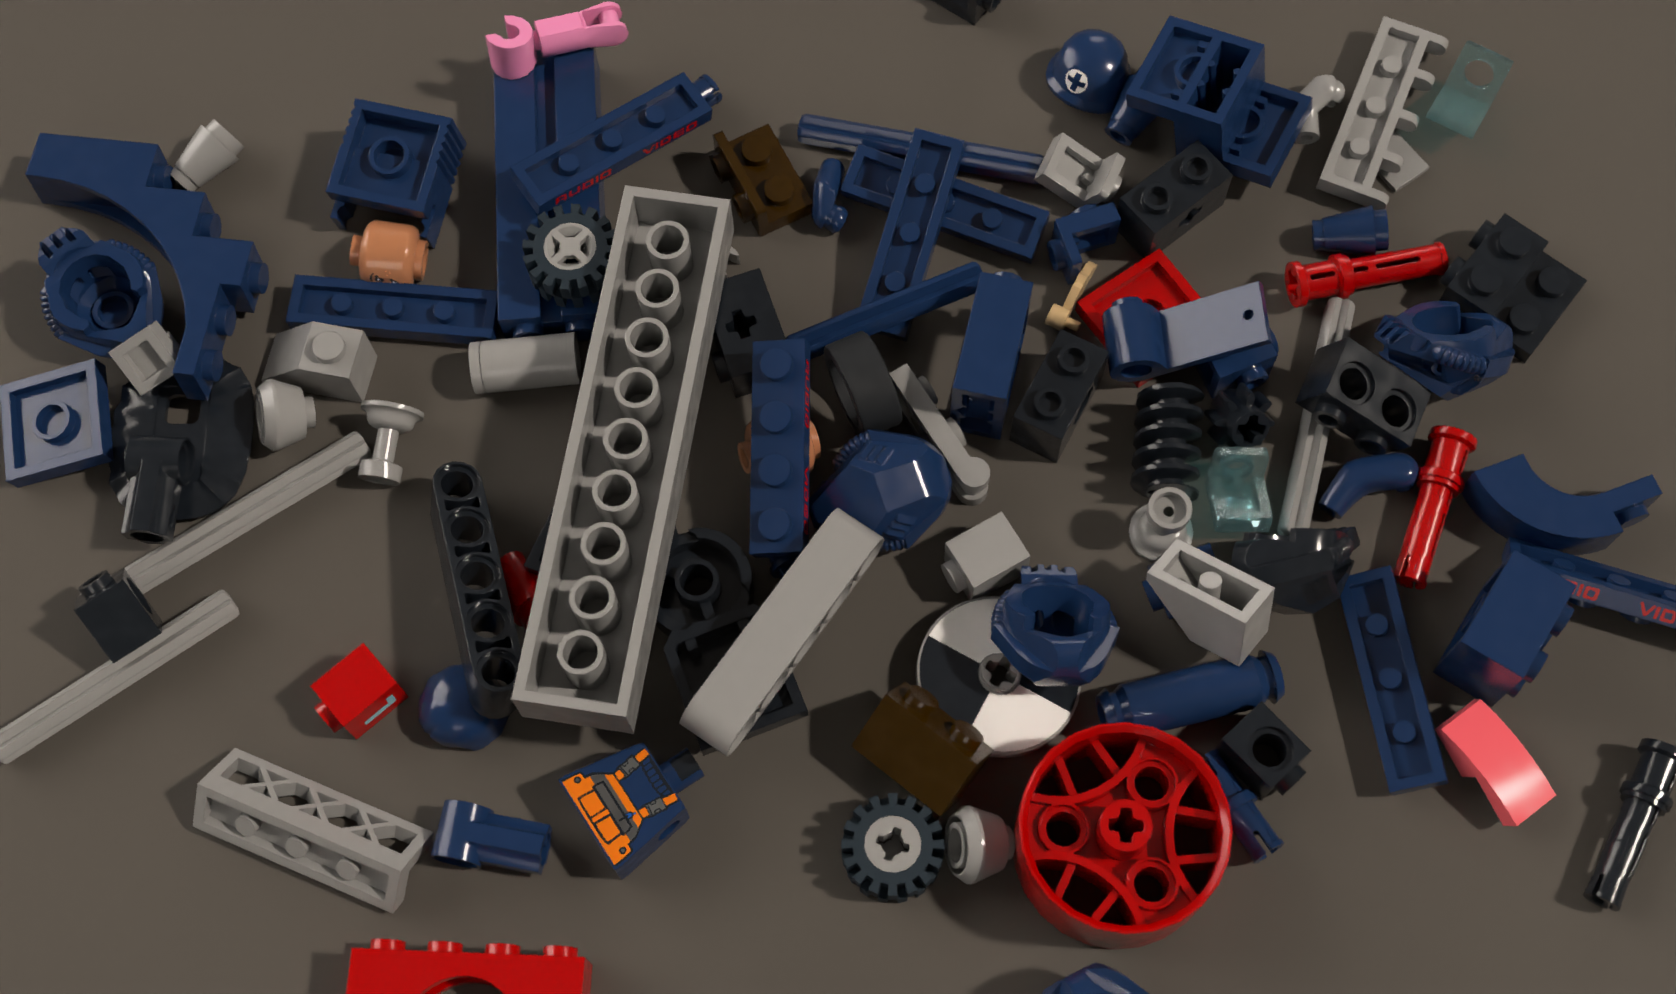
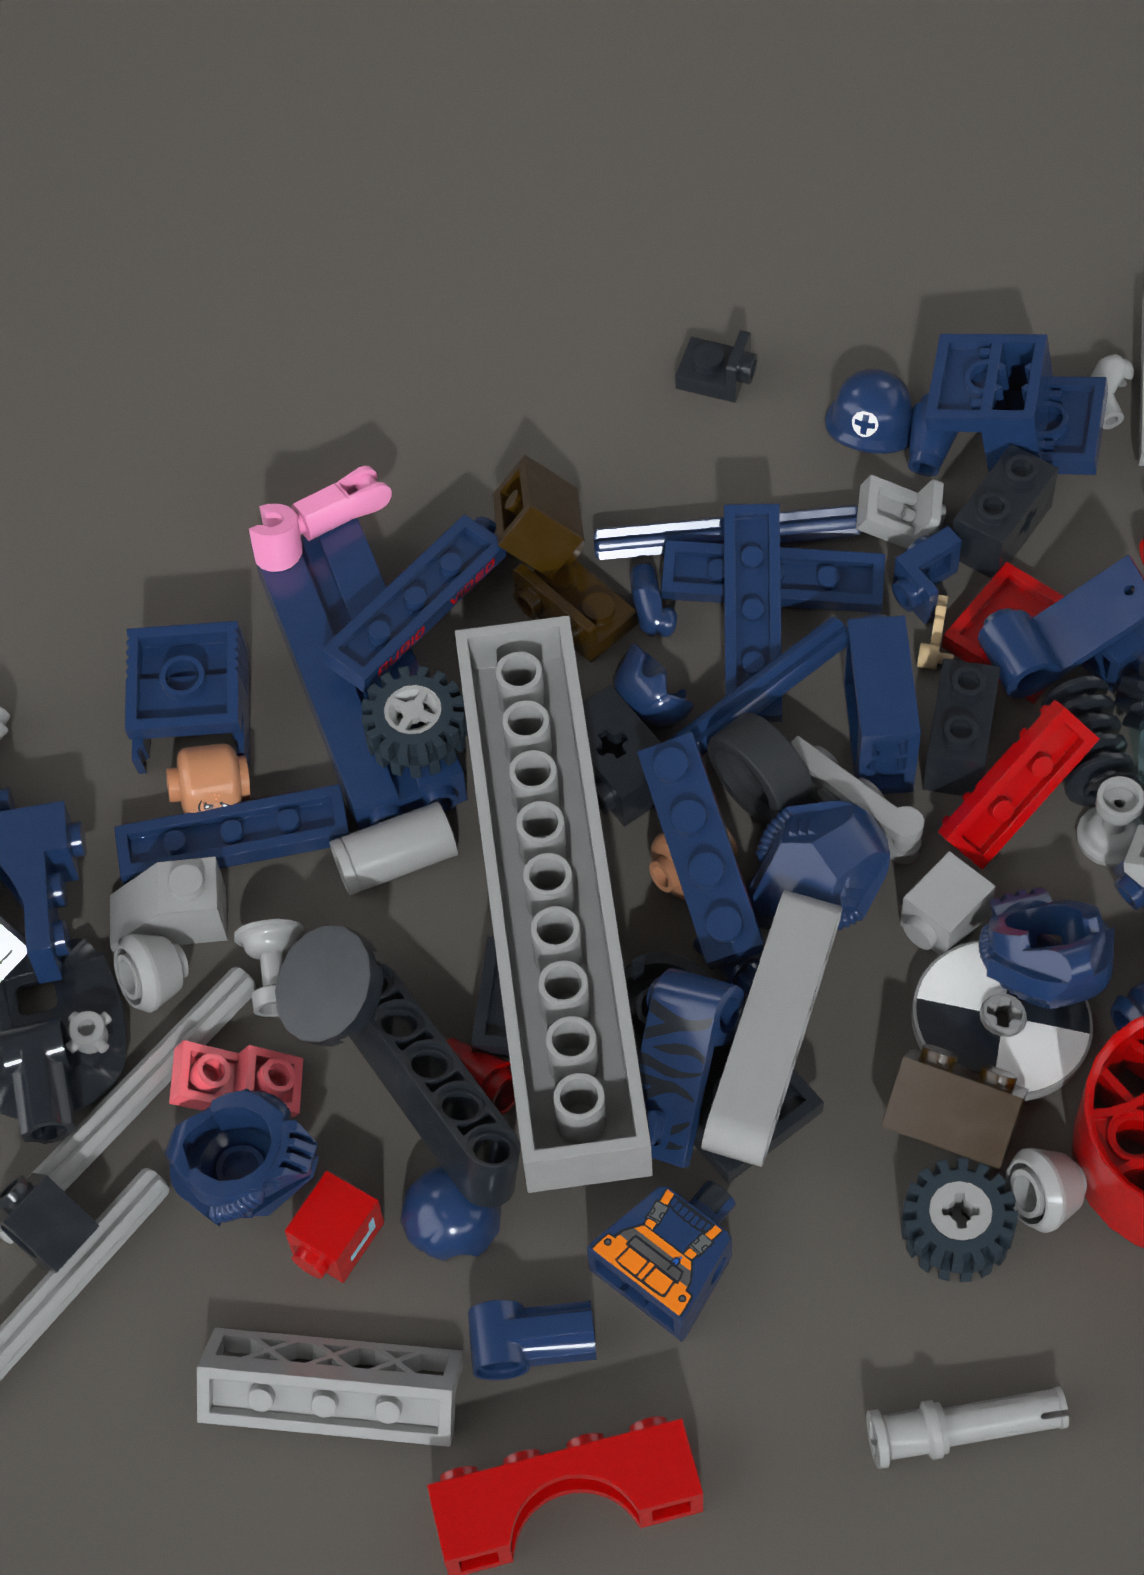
camera: 15 degrees left, 10 degrees down
none -> light grey piece [65,1011,112,1054]
none -> dark blue helmet [165,1088,319,1227]
none -> coral slope [169,1040,303,1117]
none -> black tile [275,925,384,1047]
none -> dark brown brick [493,455,585,579]
none -> dark blue hair [613,644,694,727]
none -> dark blue door [638,968,746,1168]
none -> red plate [937,700,1100,870]

